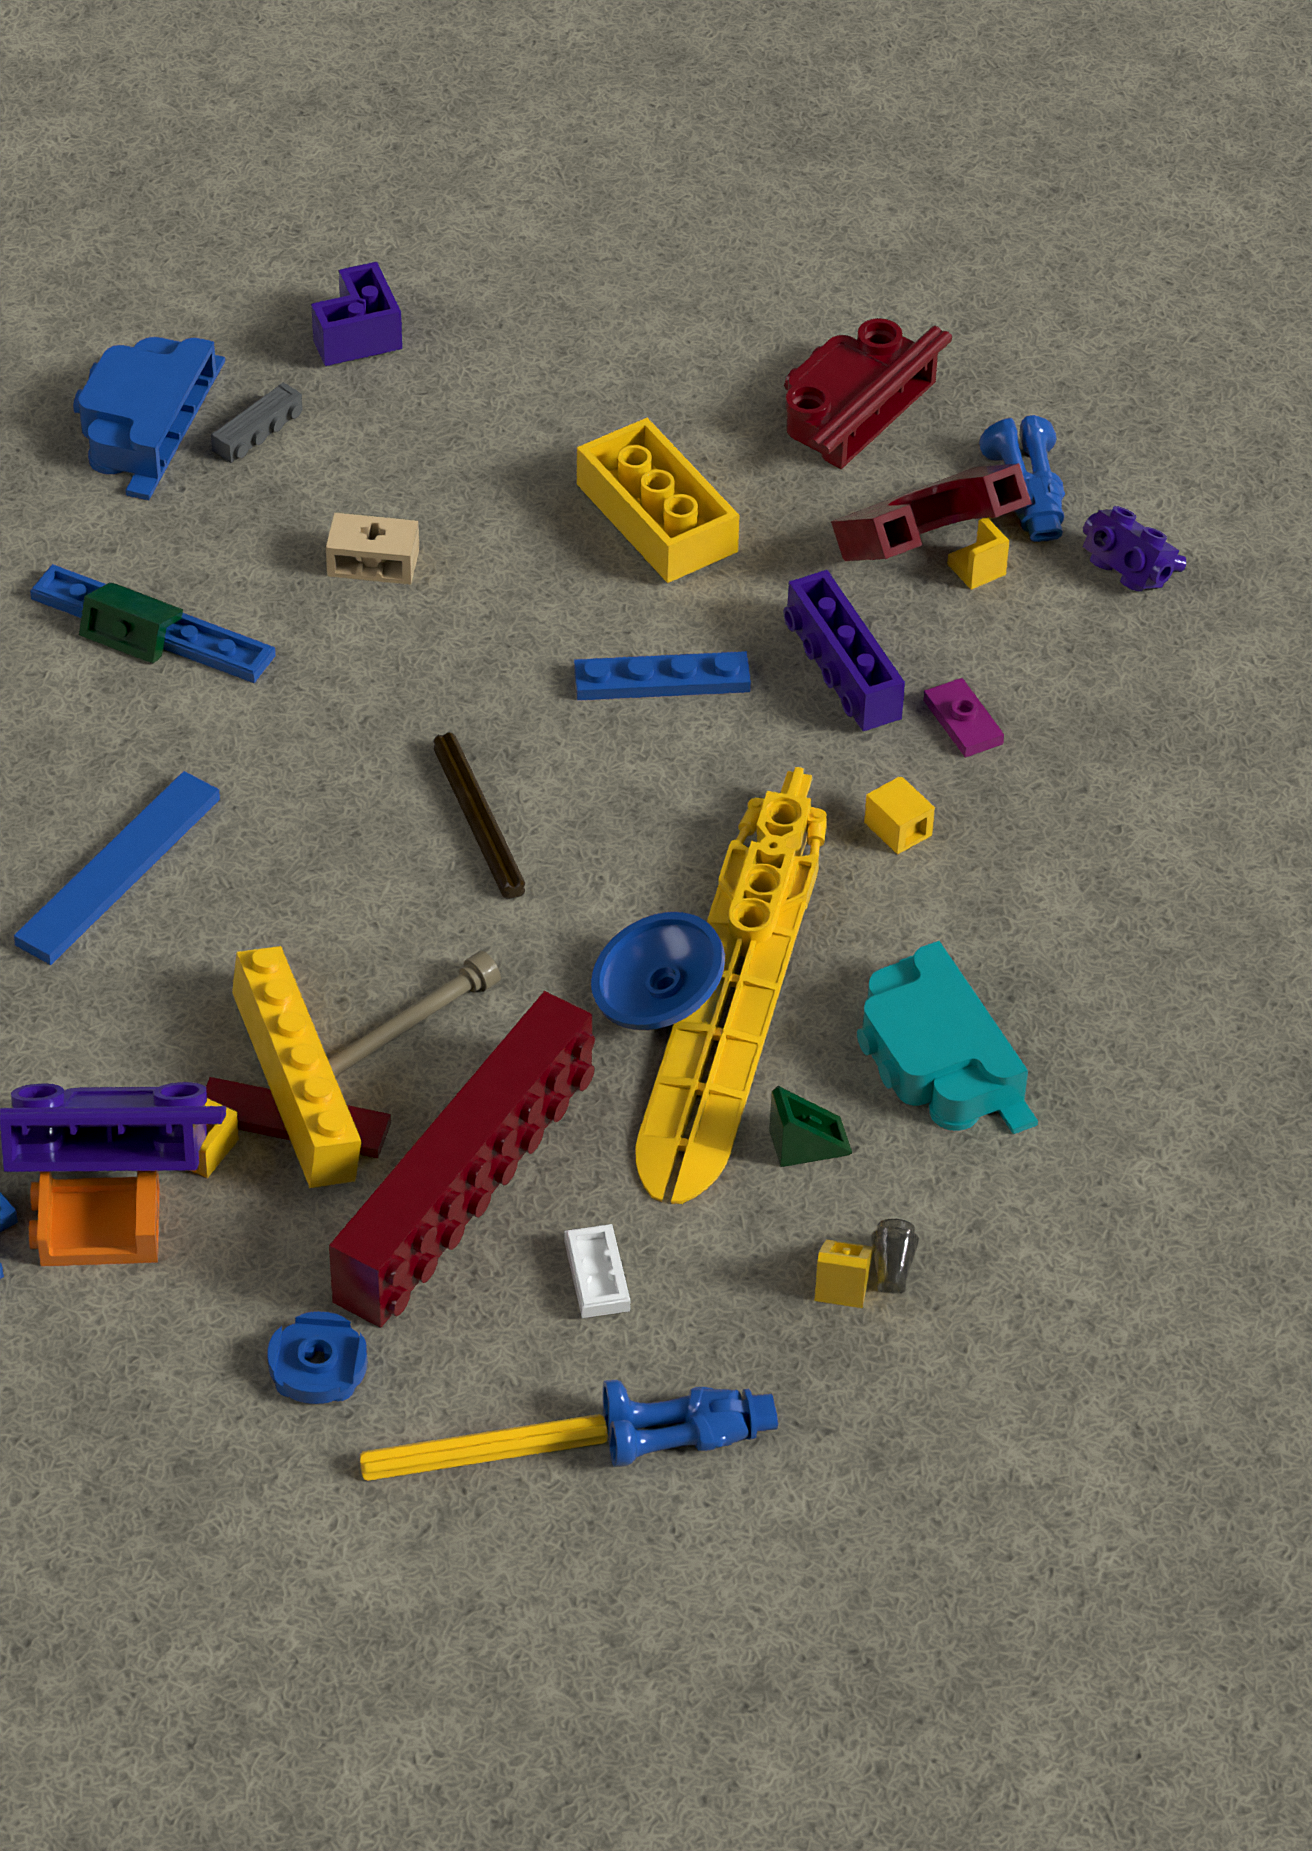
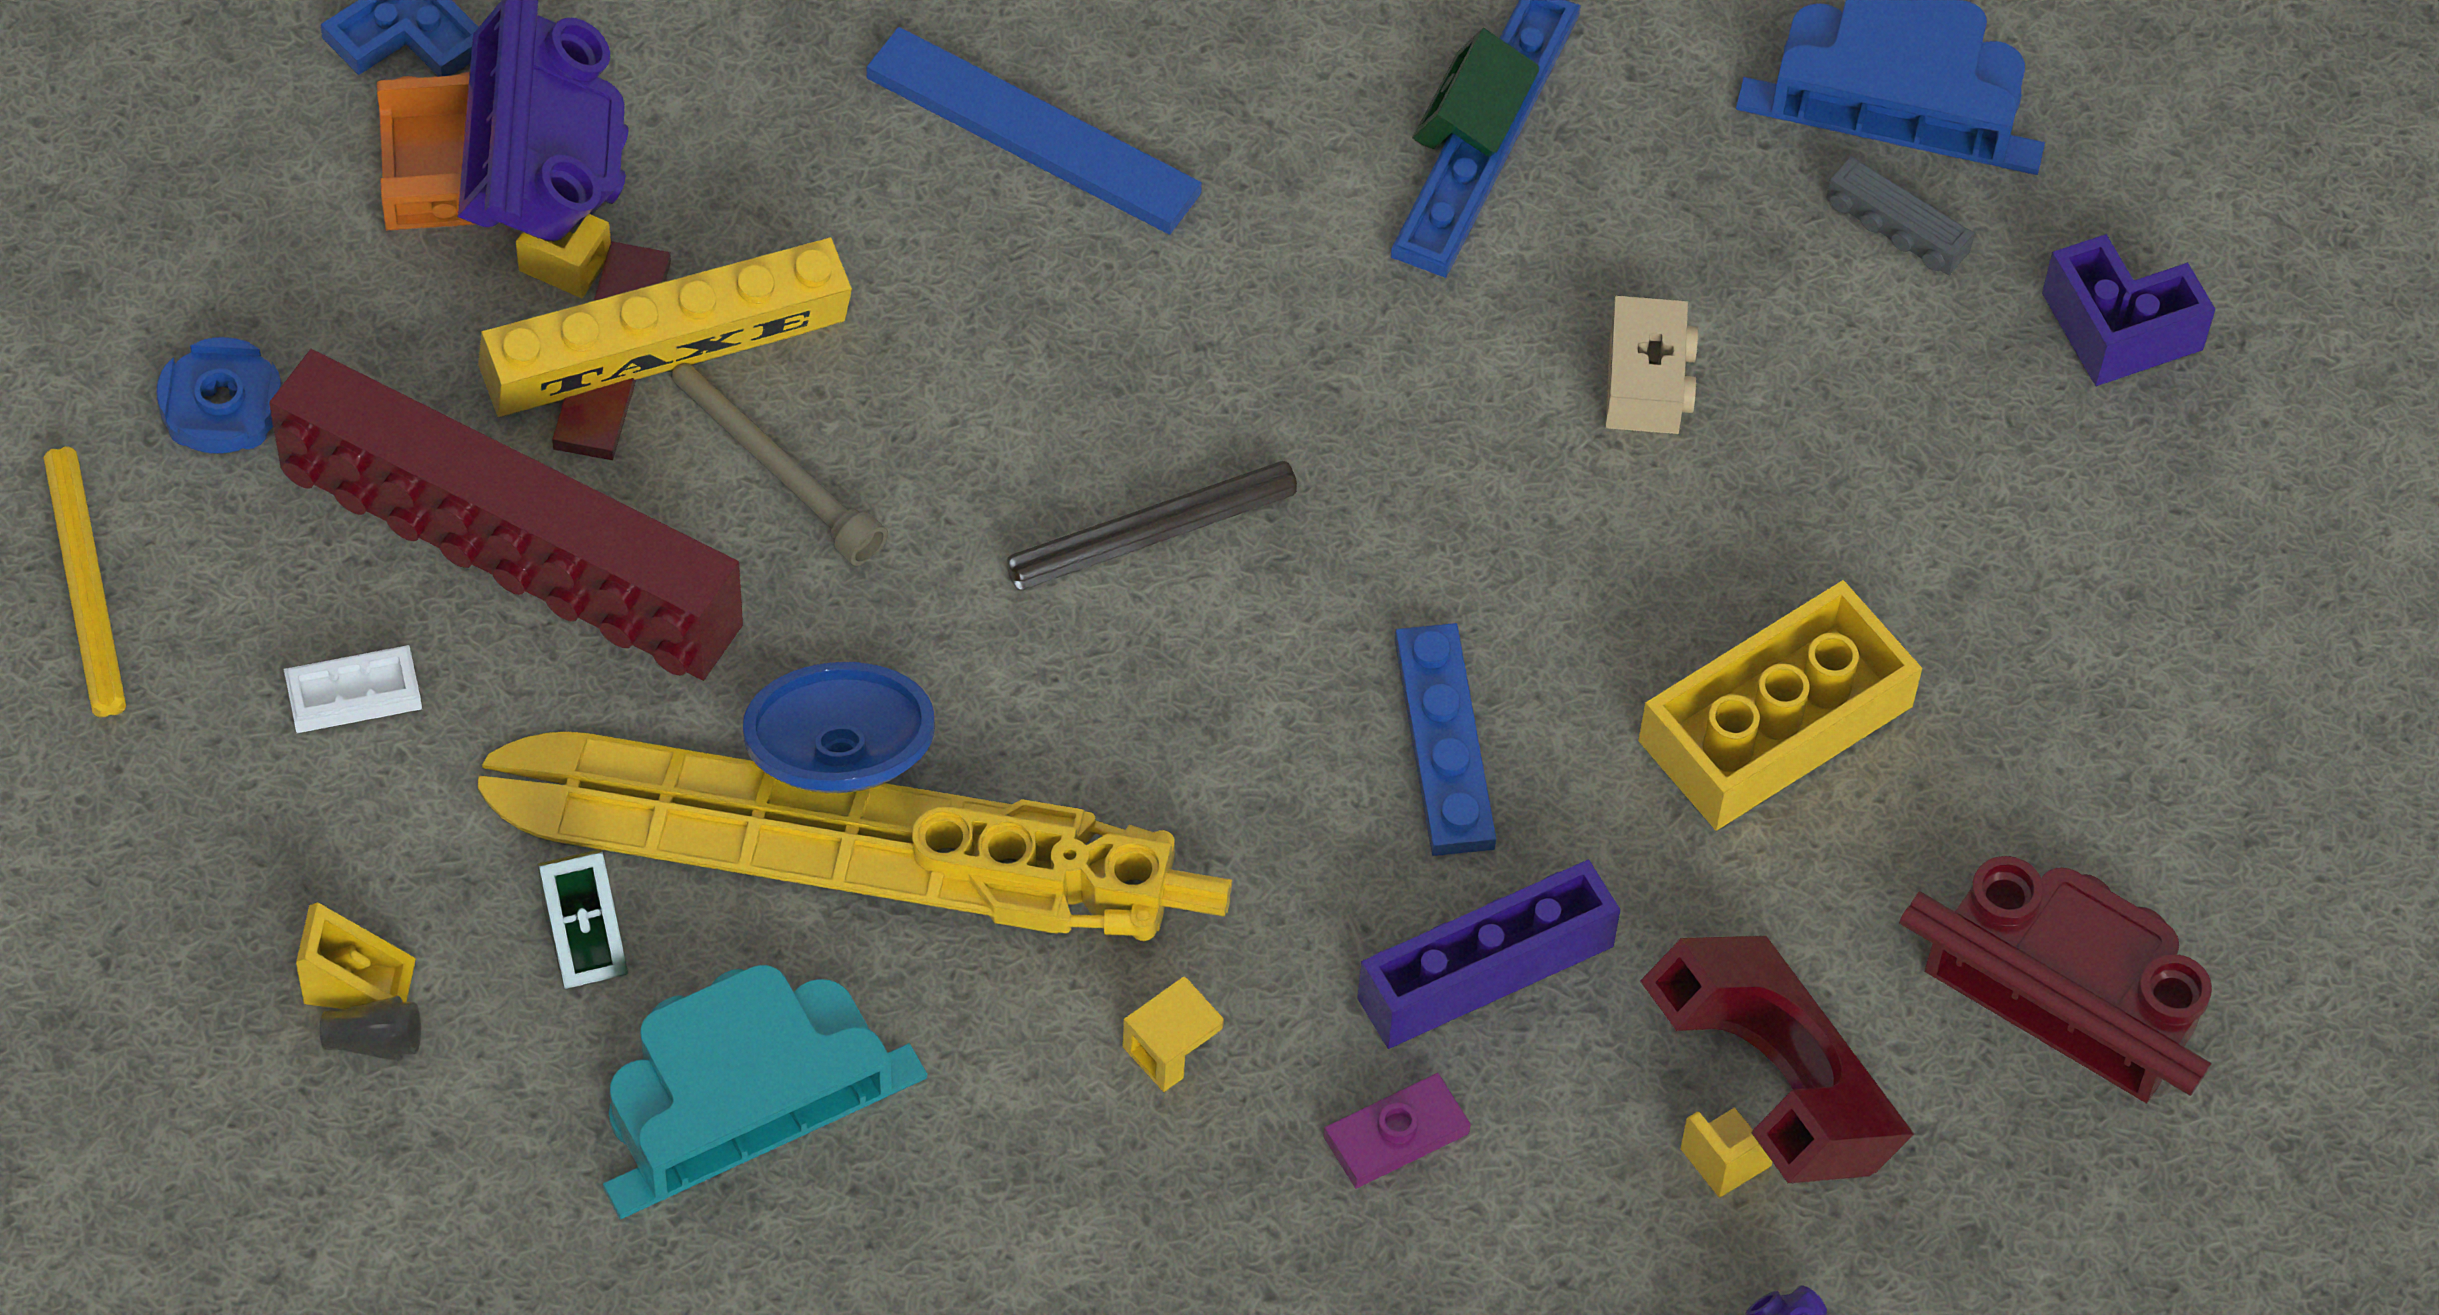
camera: 85 degrees right, 10 degrees up
blue piece [602,1380,778,1467] -> none
blue piece [979,415,1065,542] -> none

